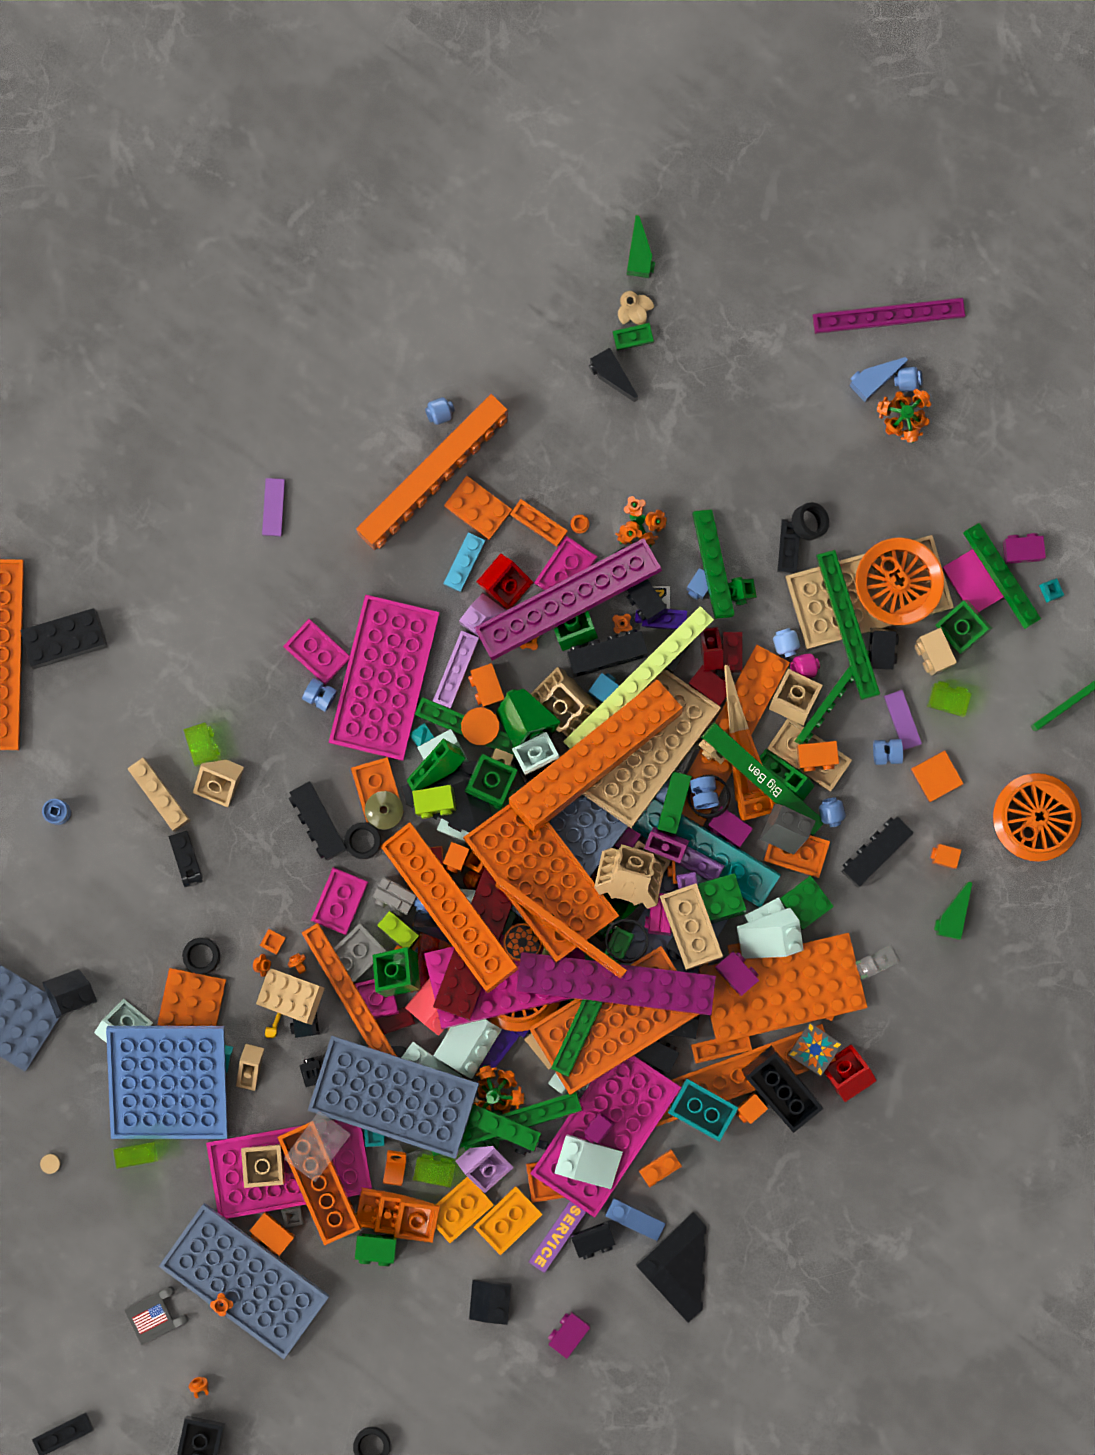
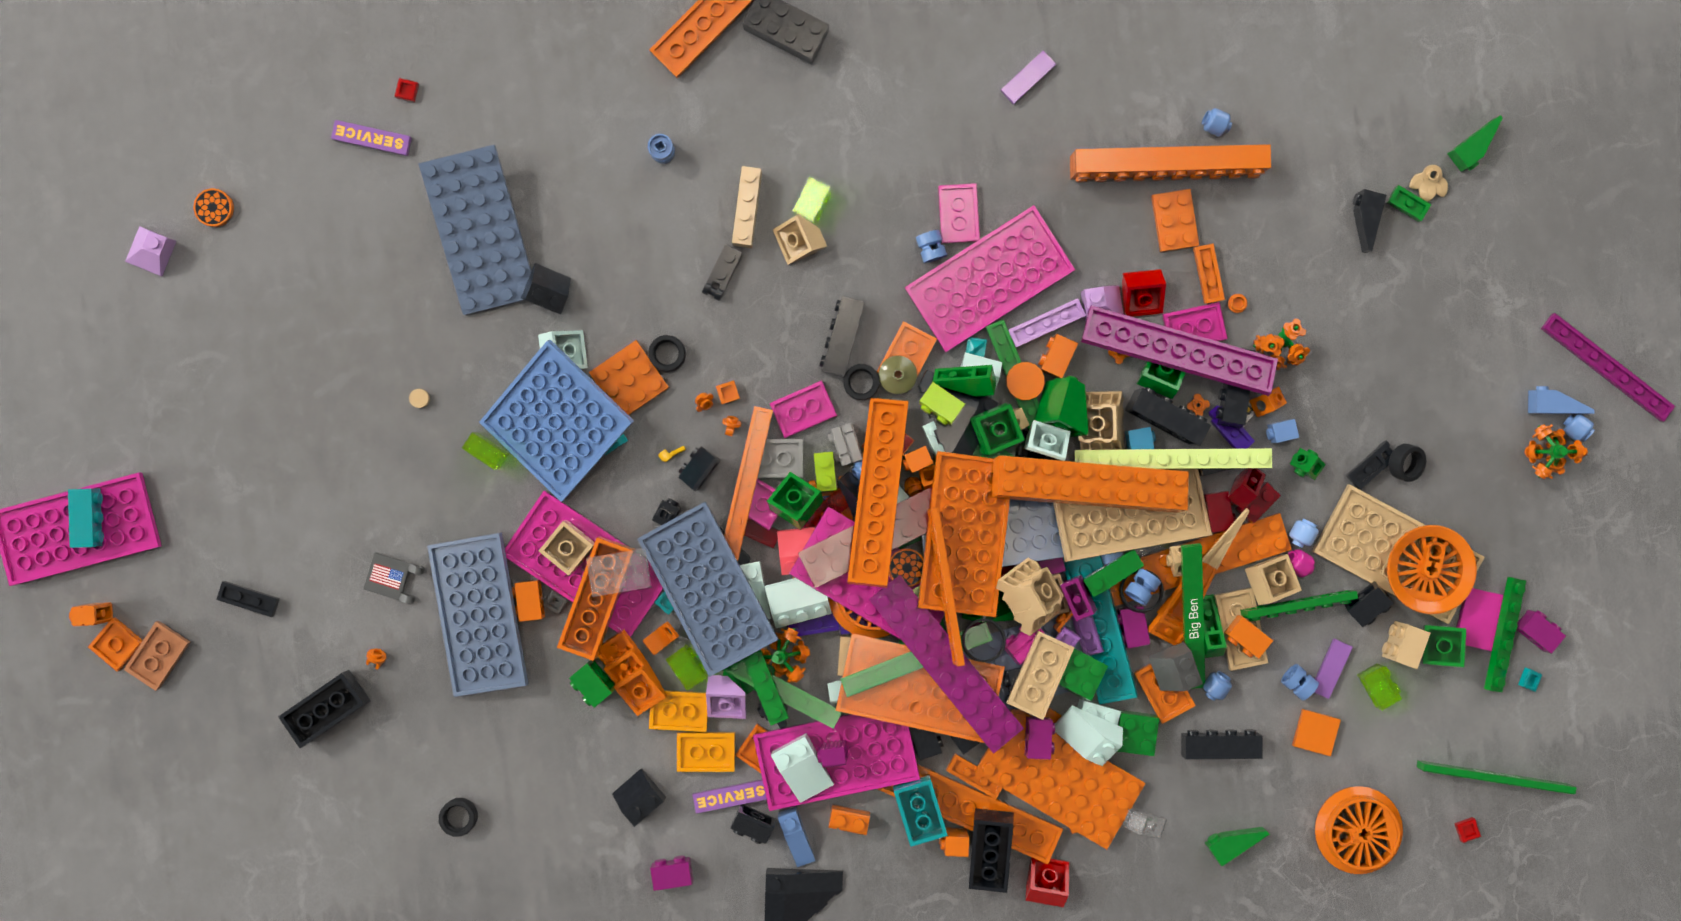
camera: 45 degrees right, 5 degrees up
orange plate [210,1293,234,1316] -> none
tan slope [236,1044,264,1091] -> none
tan plate [256,968,325,1025] -> none
medium azure plate [443,532,486,592] -> none
green plate [692,510,734,619] -> none
tile [788,1022,842,1077] -> none
green tile [816,550,880,700] -> none
orange brick [930,844,961,869] -> none
none -> orange bracket [1249,387,1287,417]

